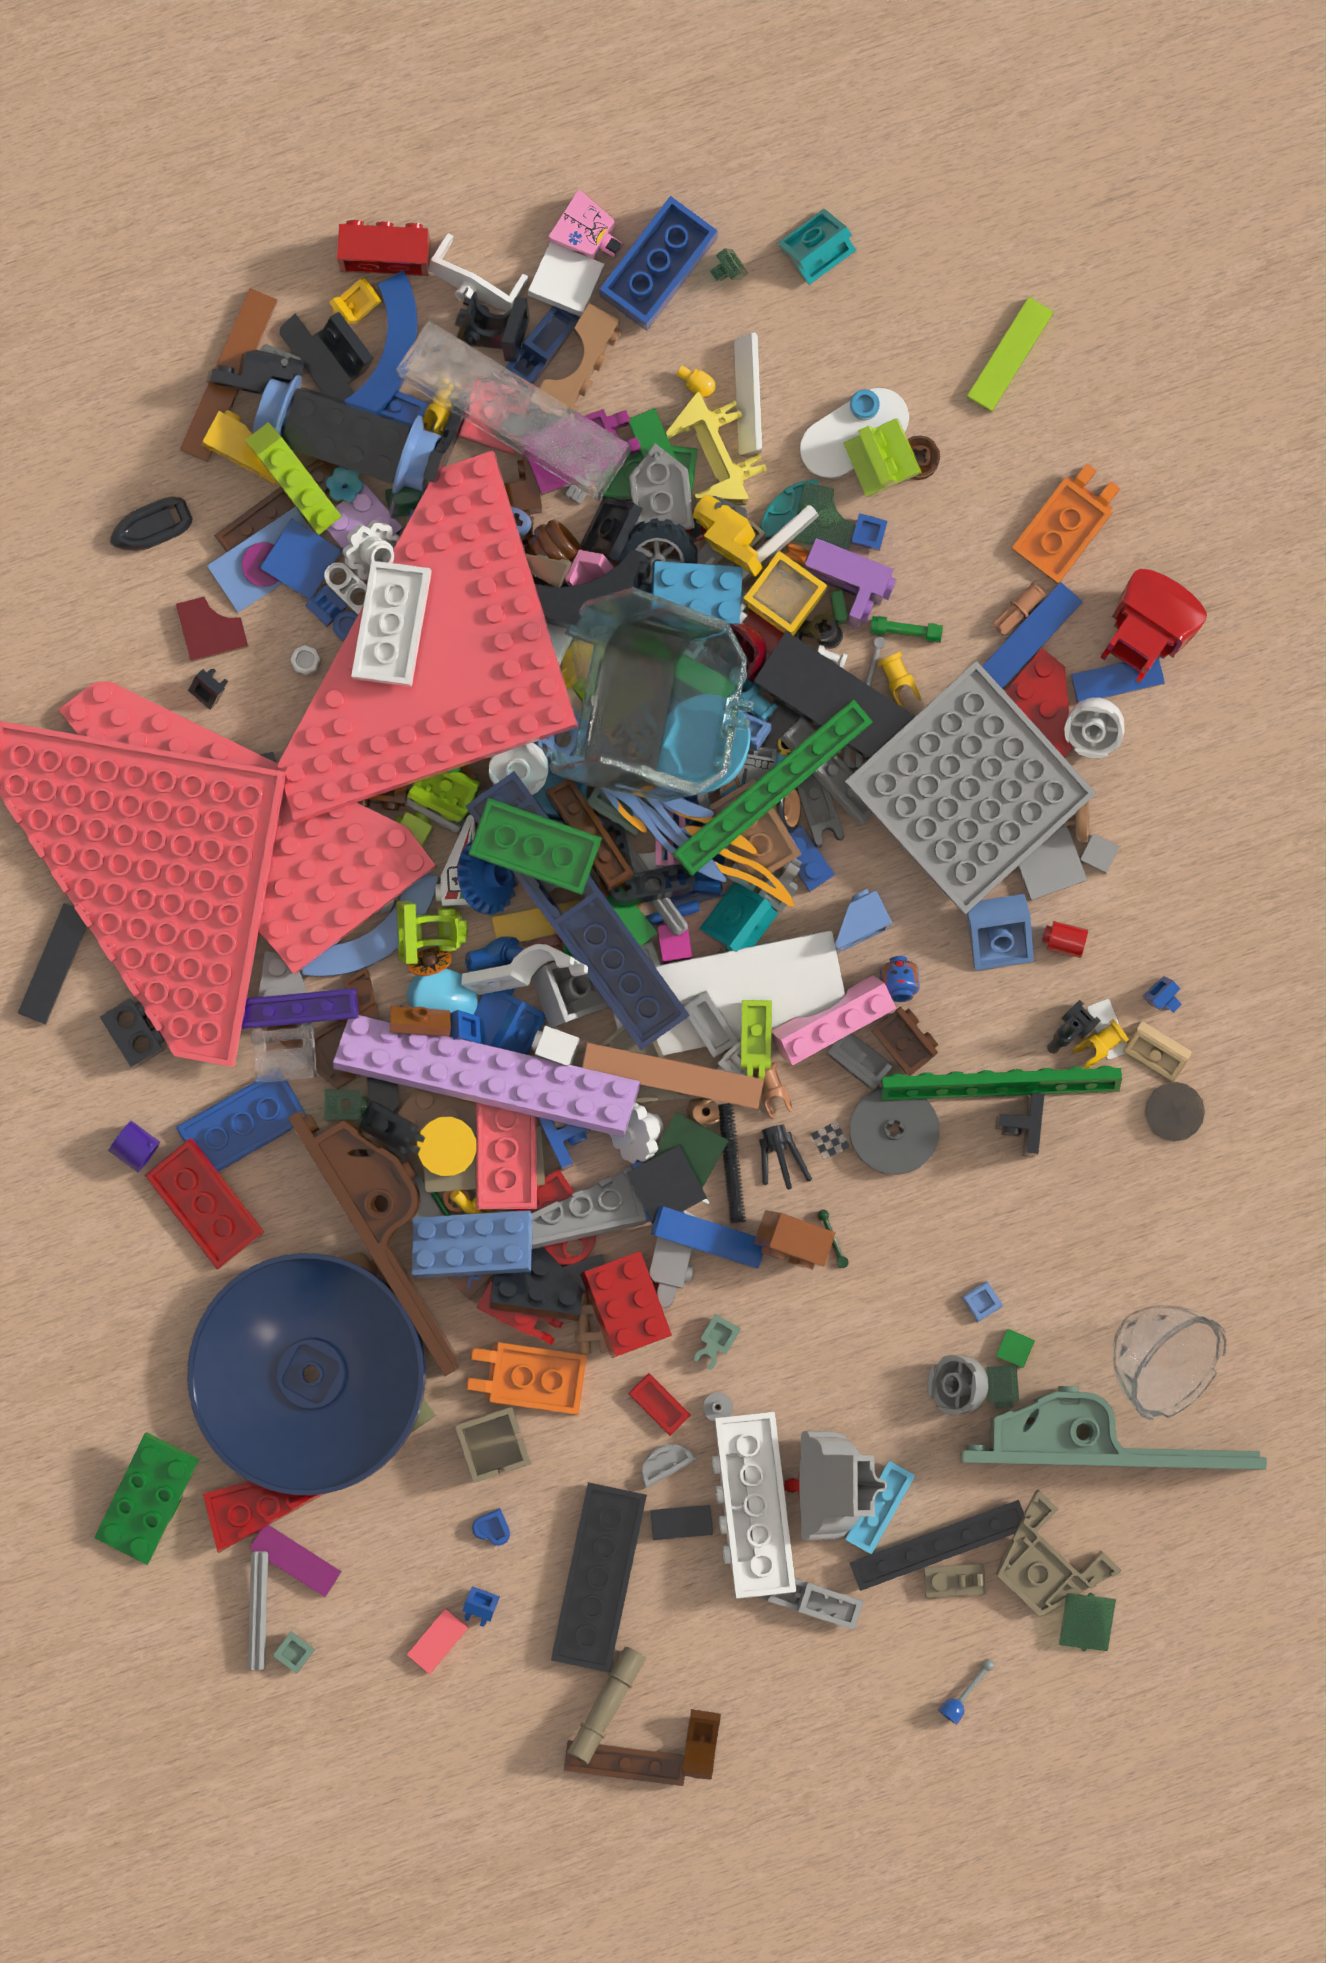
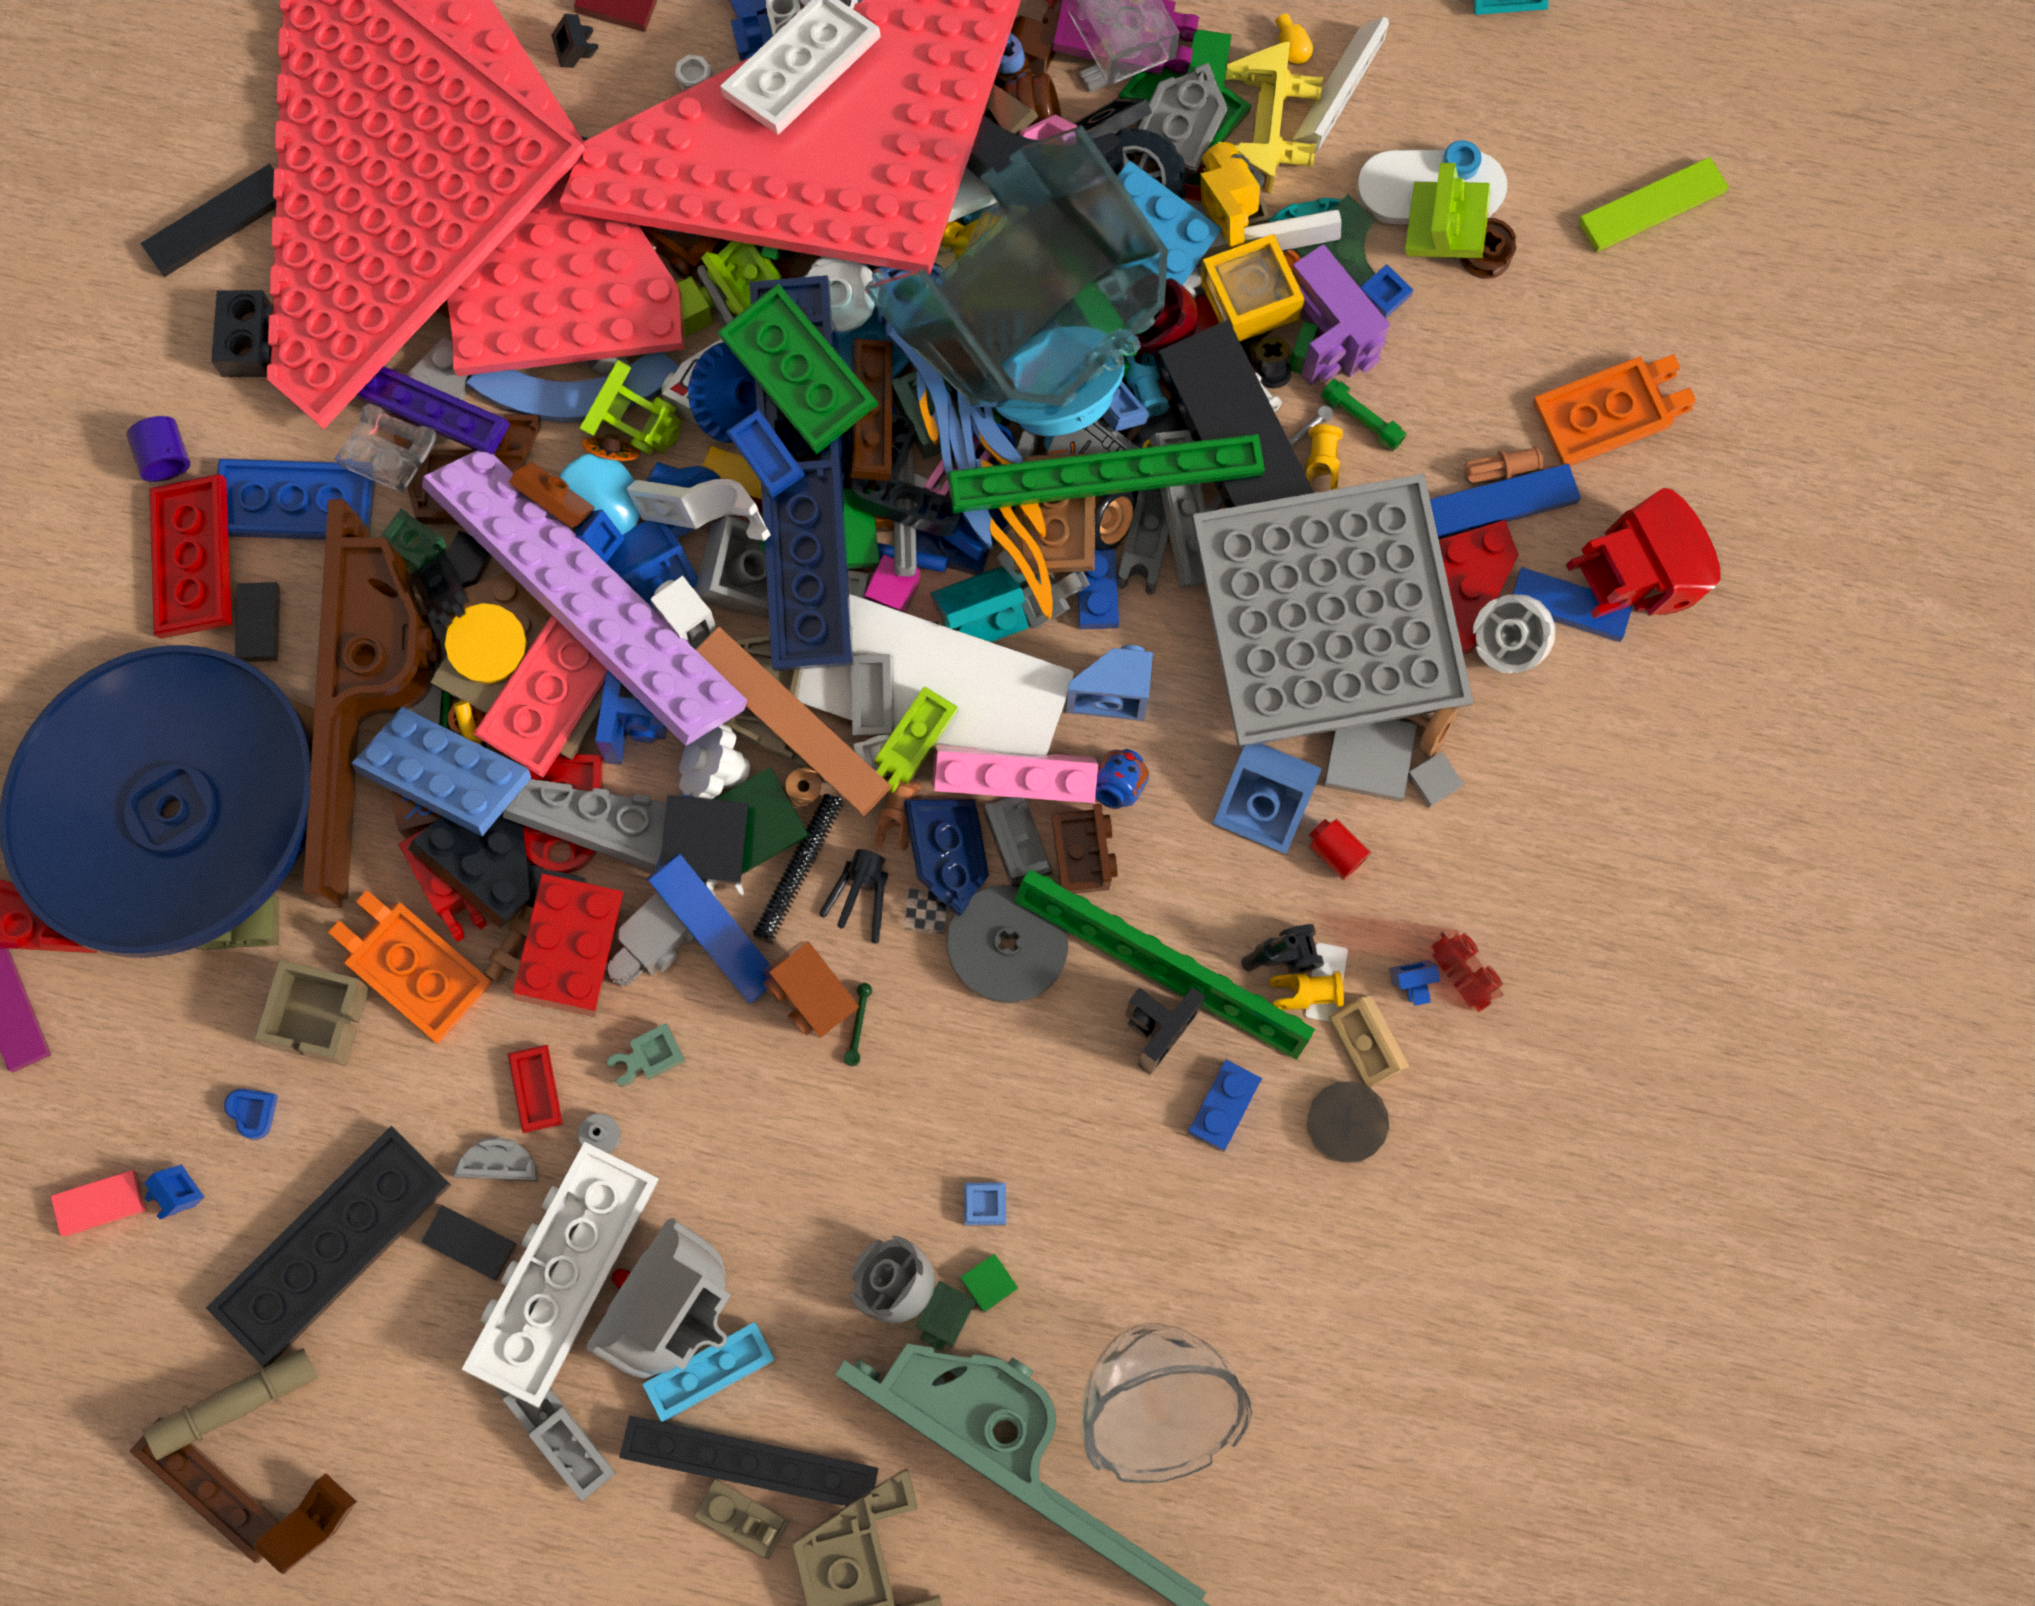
camera: 30 degrees right, 10 degrees down
none -> black tile [235,582,280,662]
none -> blue tile [726,409,805,498]
none -> dark blue tile [904,799,989,916]
none -> blue plate [1188,1059,1262,1152]
none -> clear red hinge [1431,930,1504,1013]

